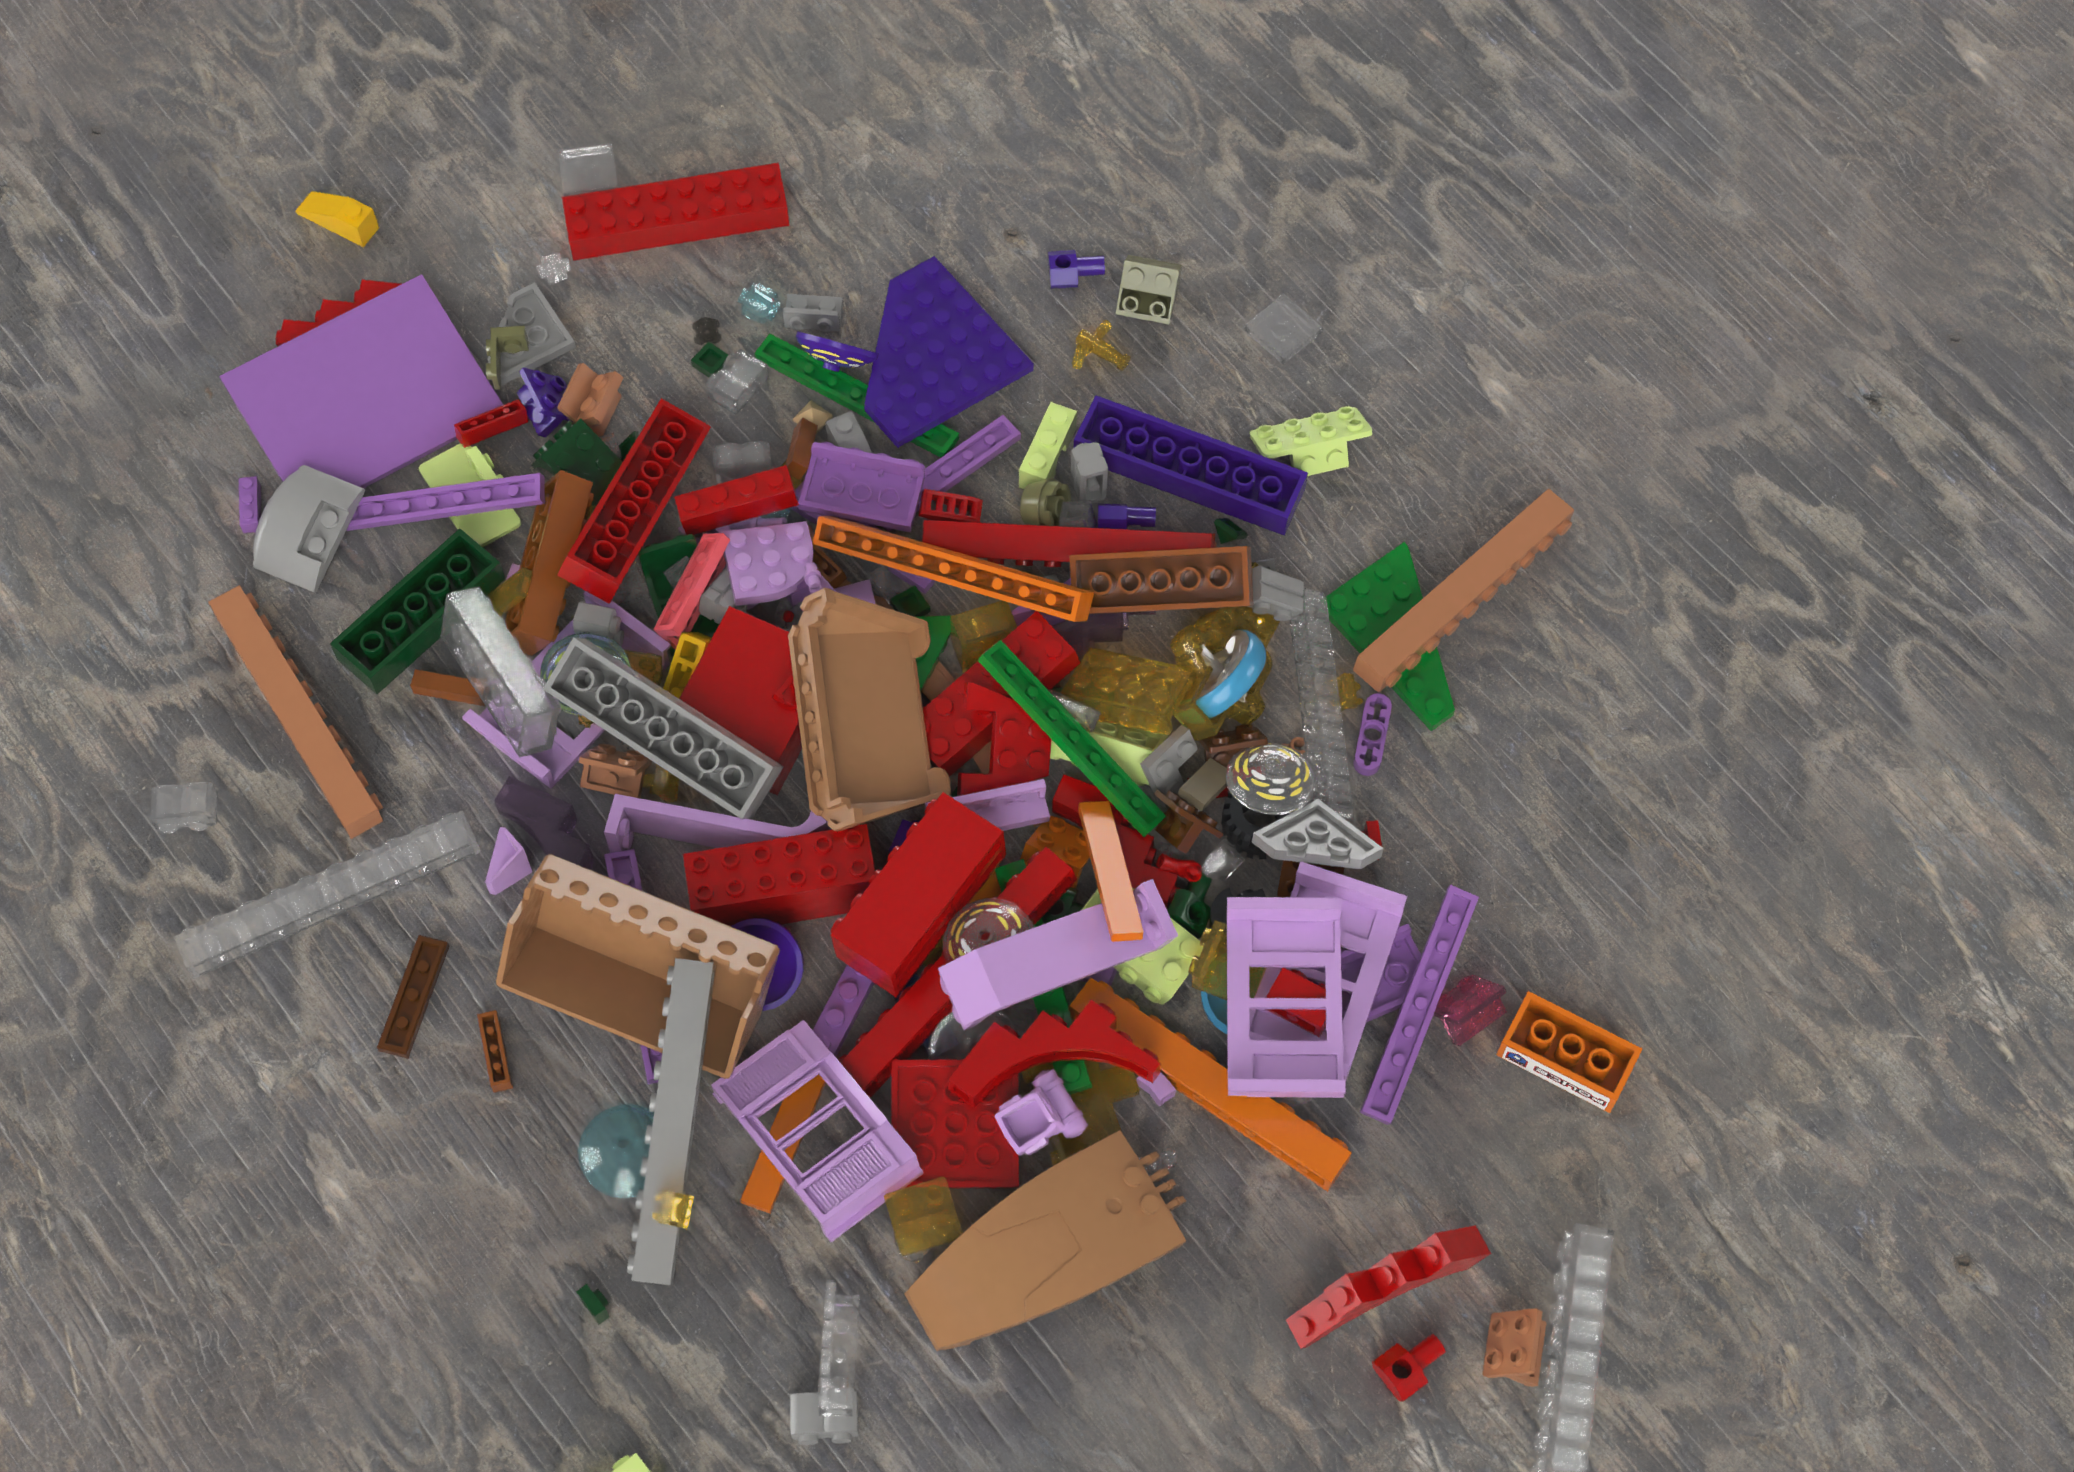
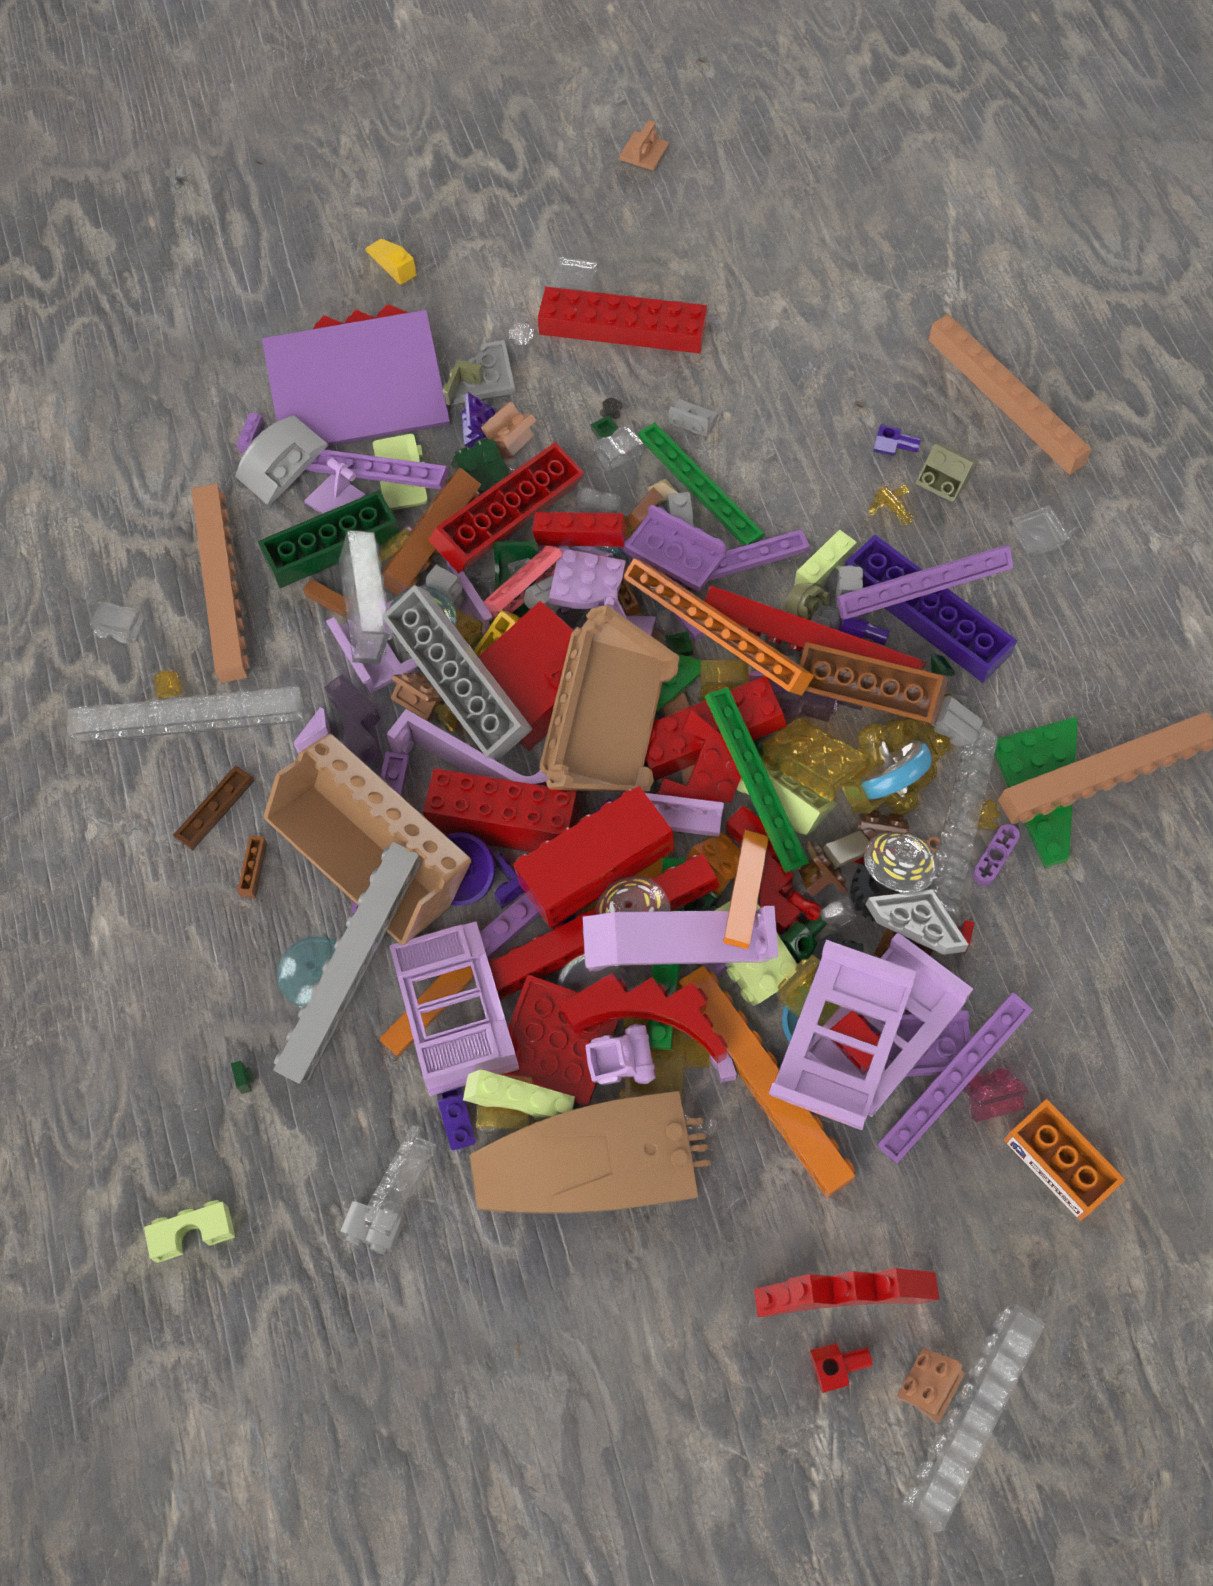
camera: 25 degrees right, 0 degrees up
red piece [454,399,528,448] -> none
clear yellow tile [652,1191,694,1229] -> none
clear light blue head [738,283,781,324] -> none
dark purple dish [796,331,879,372] -> none
dark purple plate [864,256,1034,448] -> none
red slope [919,489,983,522] -> none
clear slope [1048,689,1101,732] -> none
light grey plate [1140,725,1198,808] -> none
yellowish green bracket [1250,406,1372,476] -> none
none -> clear yellow tile [154,670,181,699]
none -> lavender plate [304,458,365,514]
none -> dark purple bracket [437,1087,476,1151]
none -> yellowish green arch [463,1069,575,1121]
none -> dark purple bracket [491,849,525,909]
none -> medium lavender plate [837,545,1013,620]
none -> nougat brick [929,314,1092,475]

